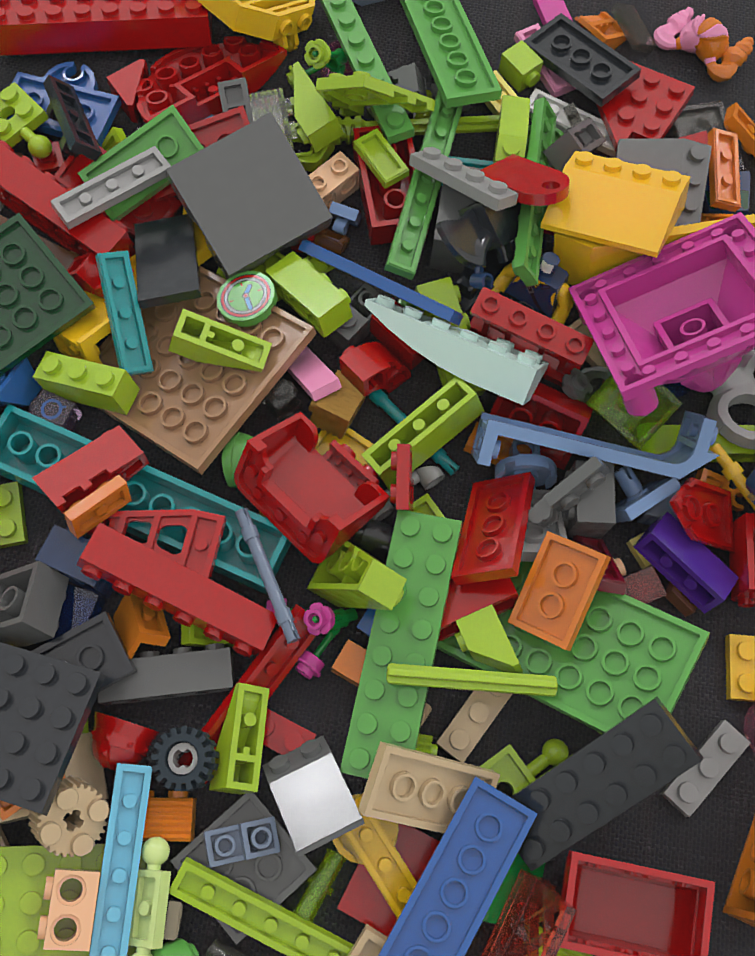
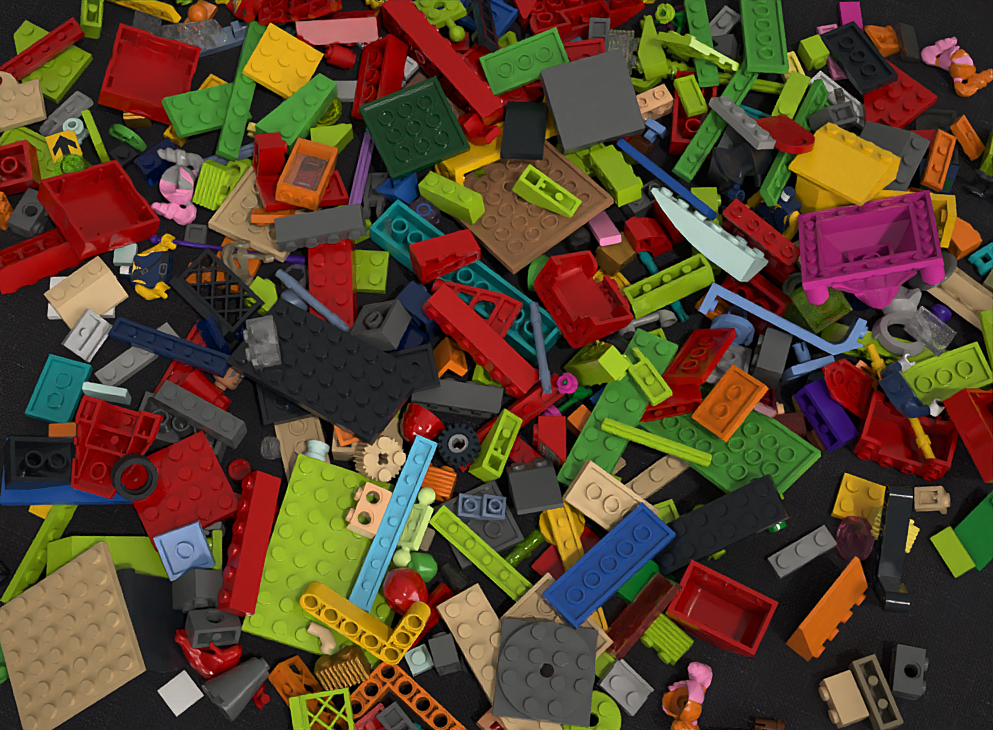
camera: 20 degrees right, 5 degrees down
light grey plate [51,146,171,229] -> none
orange plate [63,475,132,539] -> none
teal tile [95,251,154,376] -> none
tile [216,271,278,327] -> none
red plate [390,444,414,511] -> none
lime slope [455,604,523,674] -> none
dark grey hinge [528,456,611,528] -> none
dark grey plate [561,368,593,400] -> none
none -> red slope [532,416,566,473]
none -> lime hinge [622,347,673,407]
none -> light grey plate [709,5,741,36]

